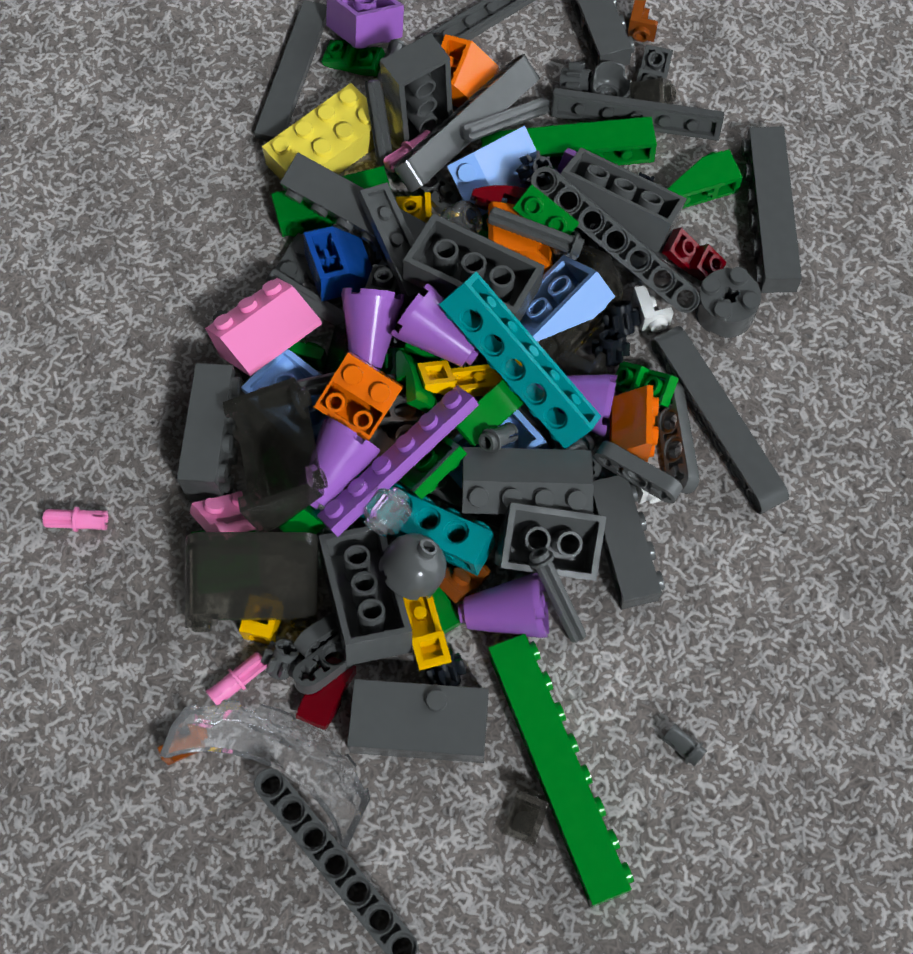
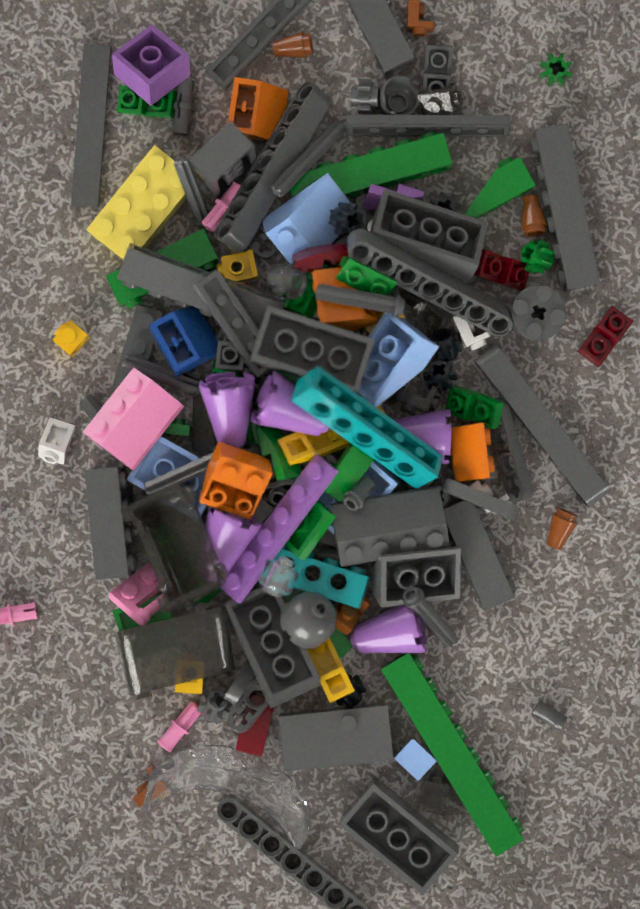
camera: 15 degrees left, 20 degrees up
none -> white bracket [38,418,75,464]
none -> yellow brick [53,320,91,357]
none -> dark orange cone [273,31,313,58]
none -> dark grey brick [339,777,459,895]
none -> light blue panel [393,739,436,781]
none -> dark orange cone [521,195,548,237]
none -> green gear [521,240,554,274]
none -> green gear [539,53,572,87]
none -> dark orange cone [546,508,578,550]
none -> dark red slope [577,305,634,368]

